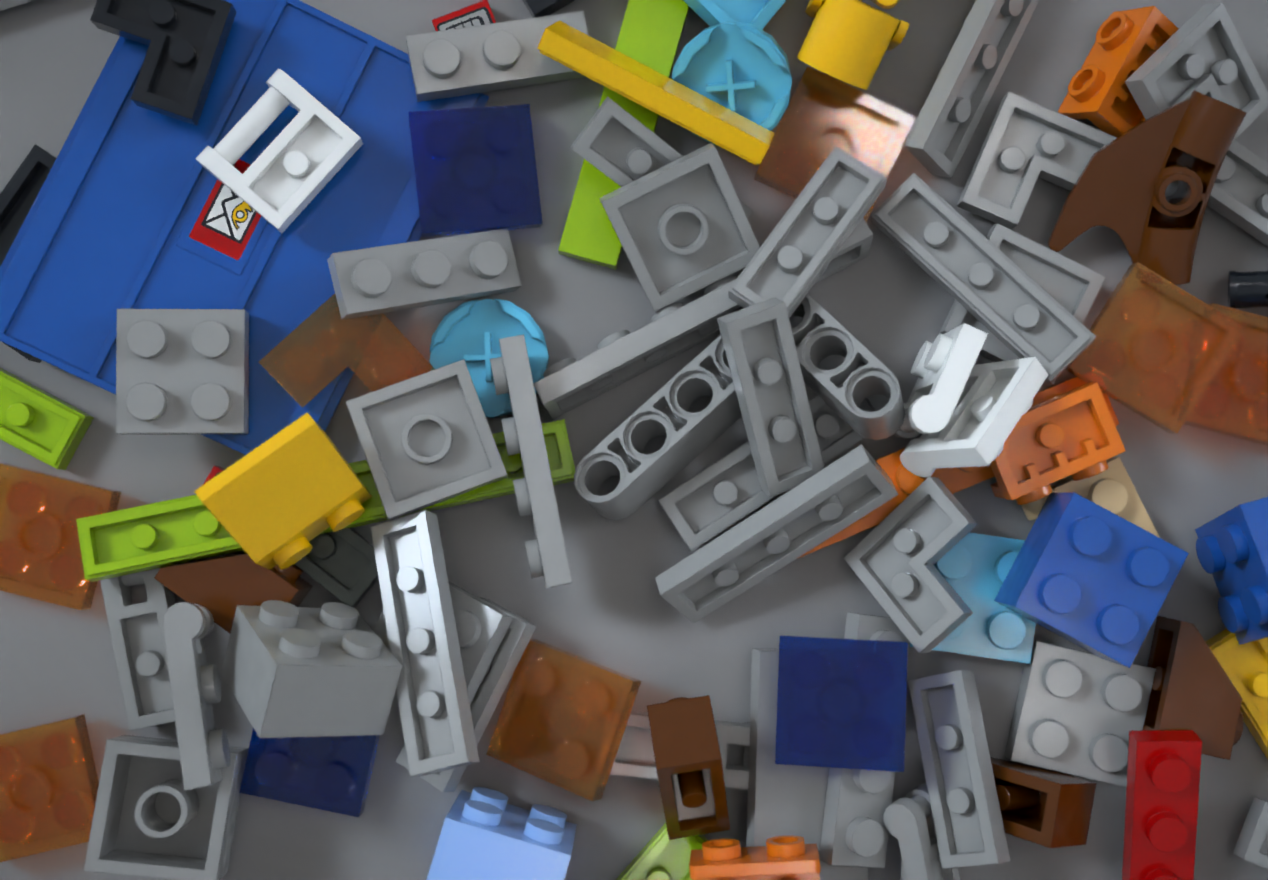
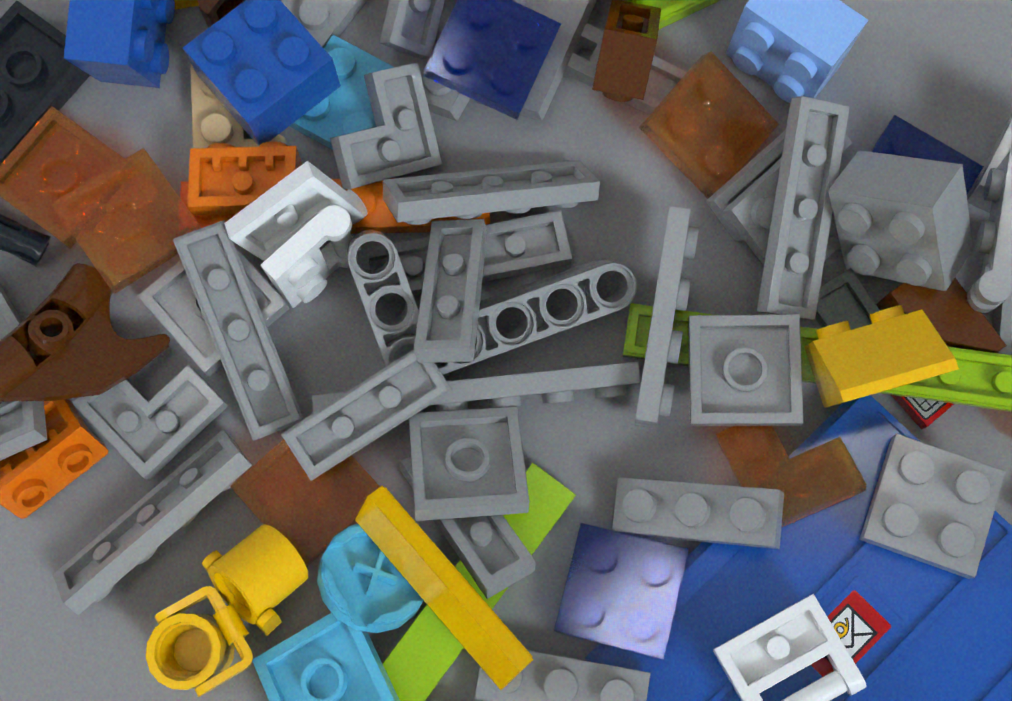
camera: 160 degrees left, 10 degrees down
medium azure tile [429,299,549,418] -> none

